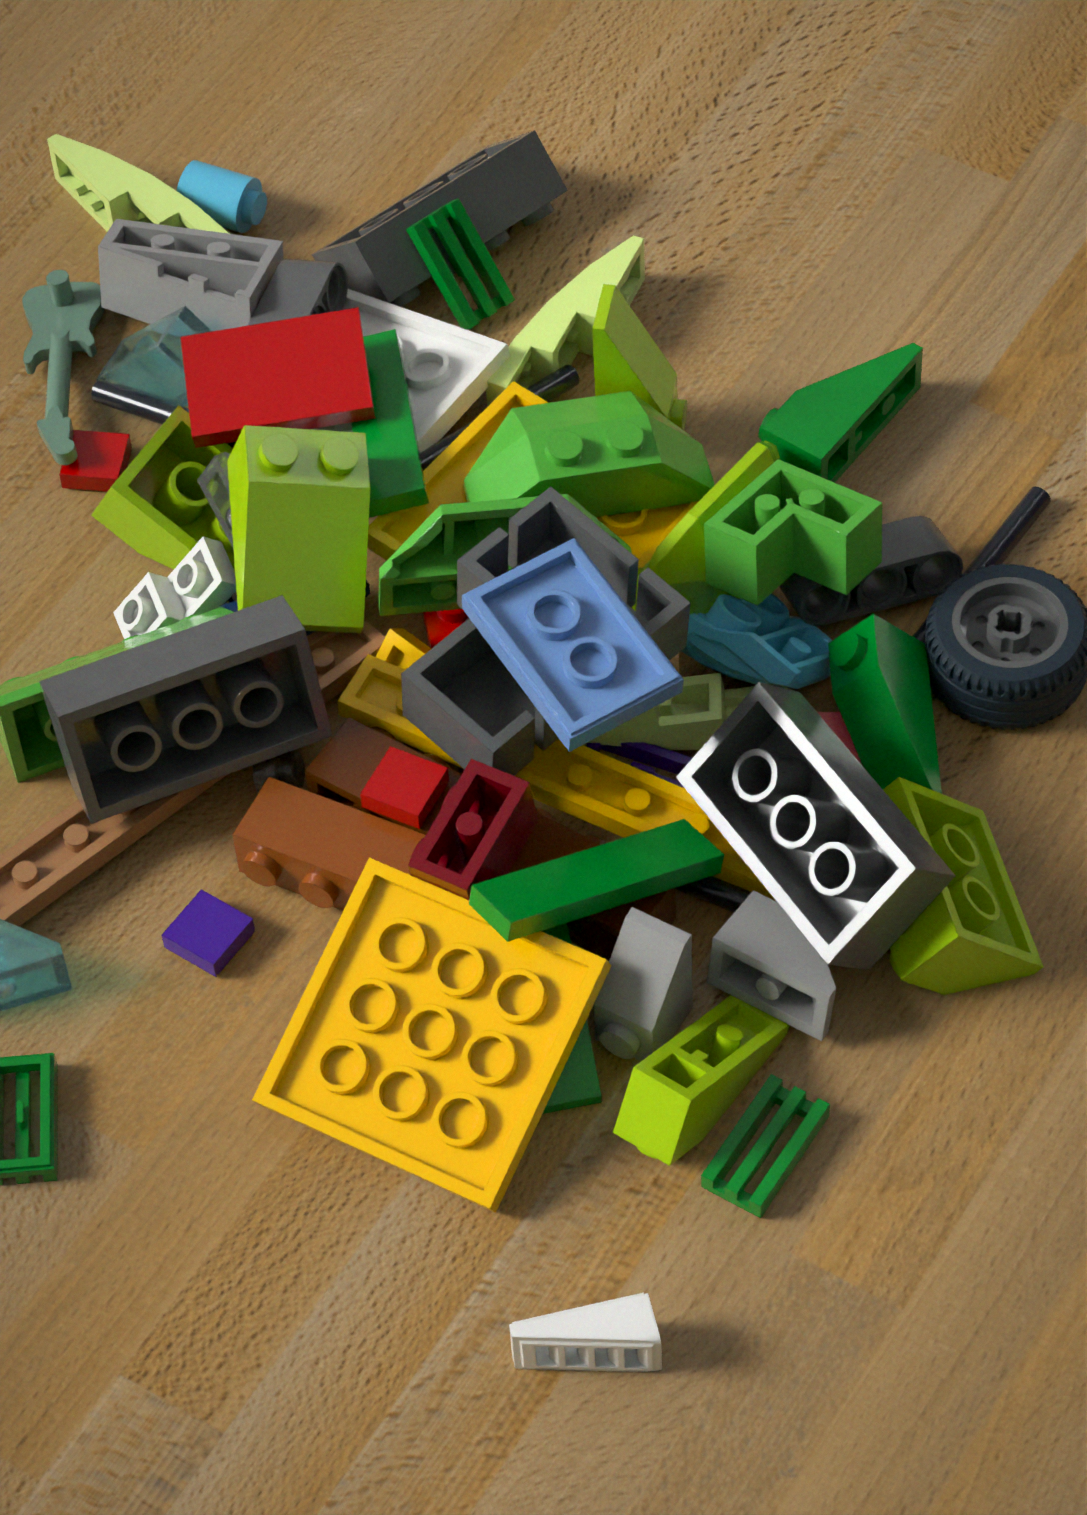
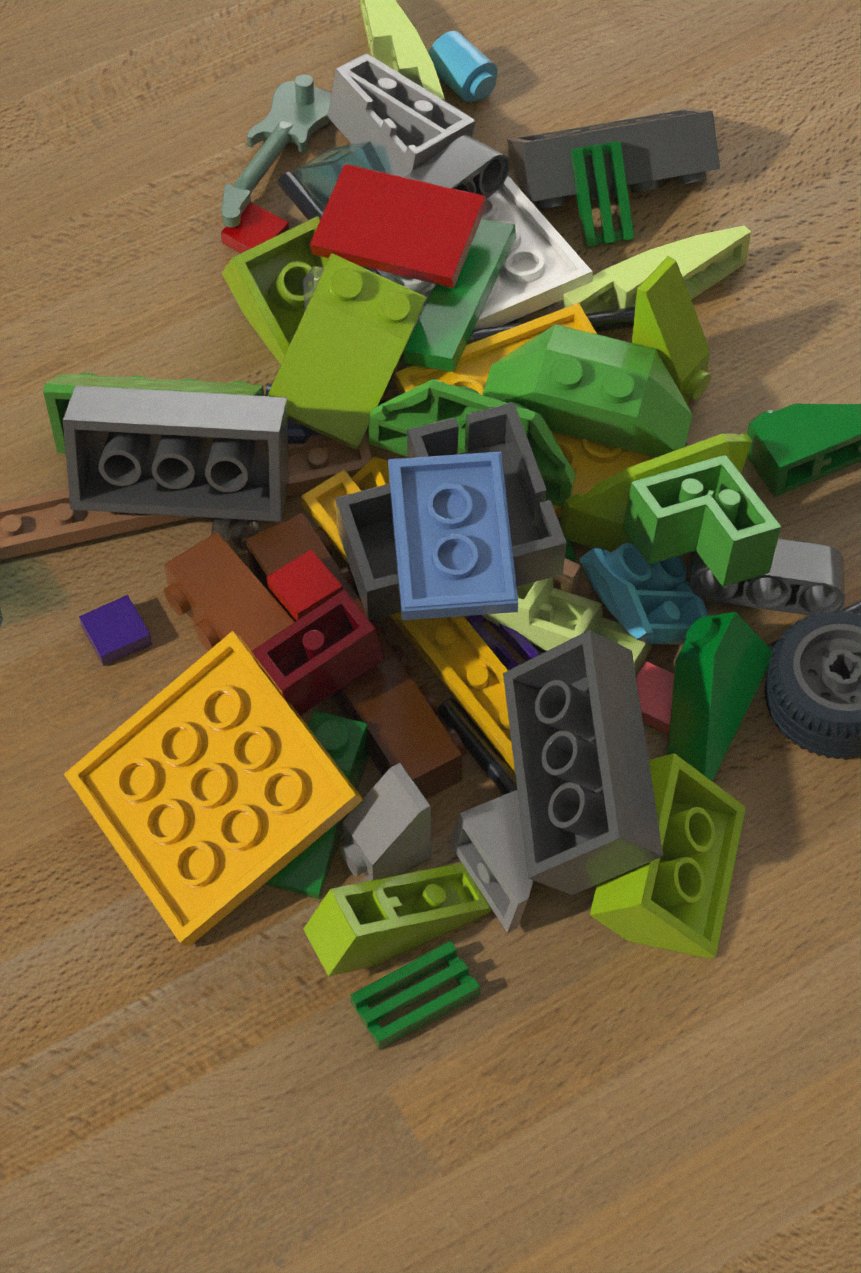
camera: 25 degrees right, 5 degrees up
white slope [113,537,236,640] -> none
green tile [469,819,724,942] -> none
white slope [509,1293,662,1372] -> none

